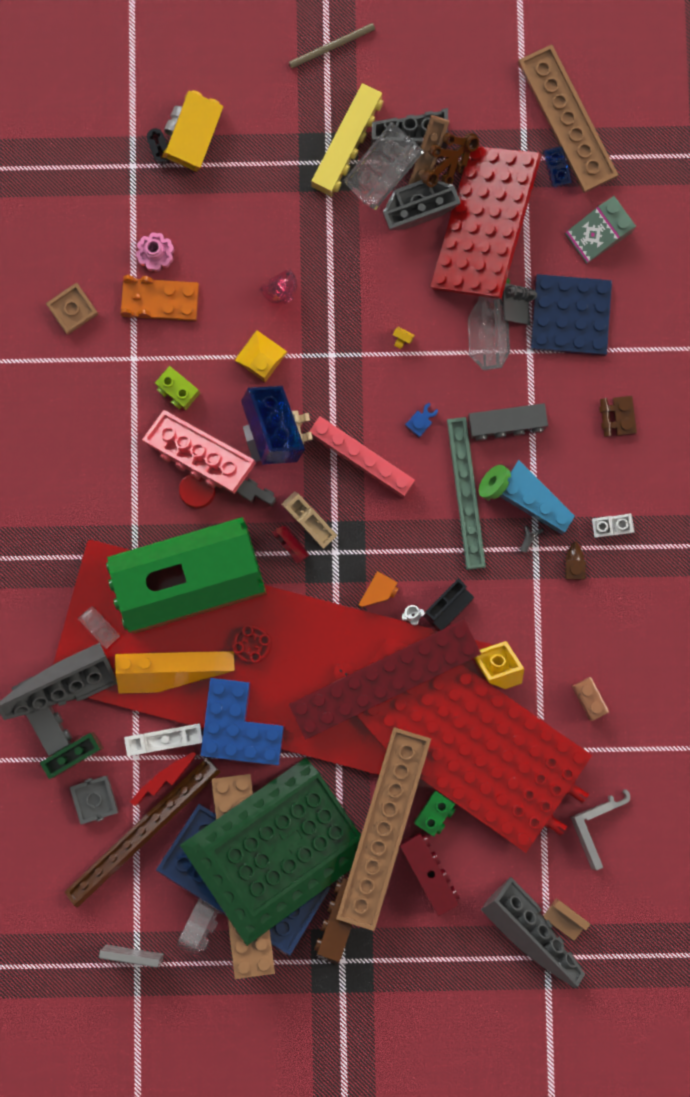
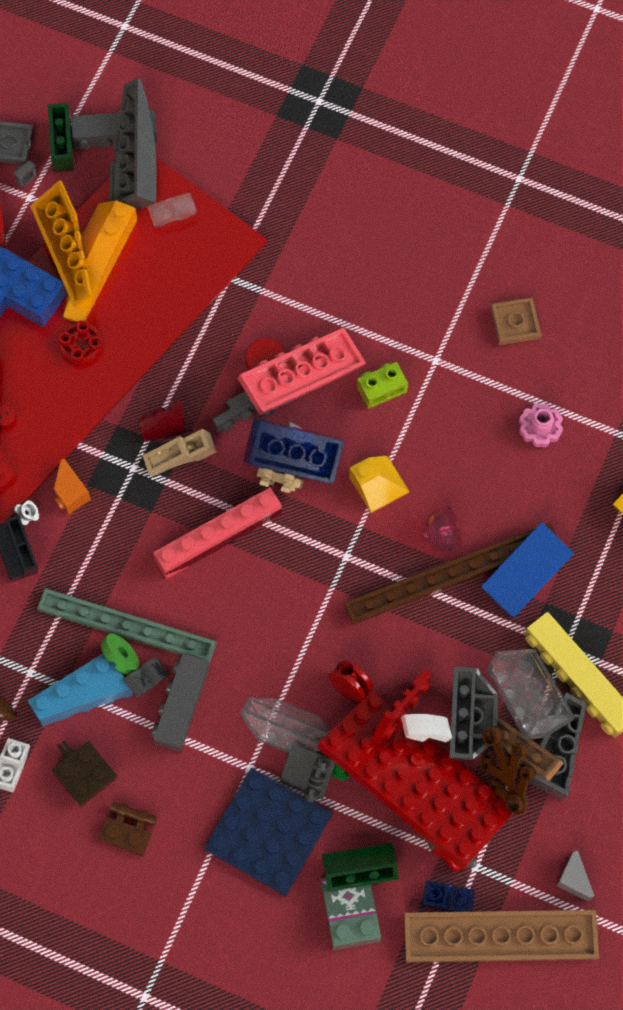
camera: 110 degrees right, 15 degrees down
green panel [106,517,267,634] -> none
orange hinge [120,275,199,321] -> none
white slope [124,723,203,756] -> none
yellow tile [393,327,415,349] -> none
blue plate [405,403,438,438] -> none
dark grey bar [519,526,543,553] -> none
none -> dark grey plate [14,161,37,189]
none -> light orange wedge [30,180,92,308]
none -> dark brown plate [51,740,118,807]
none -> dark grey slope [123,657,170,697]
none -> dark green brick [322,843,398,892]
none -> red head [329,660,373,703]
none -> reddish brown plate [344,522,557,625]
none -> red wing [372,669,433,744]
none -> white slope [401,714,452,742]
none -> blue tile [480,522,574,619]
none -> light grey slope [556,851,594,901]

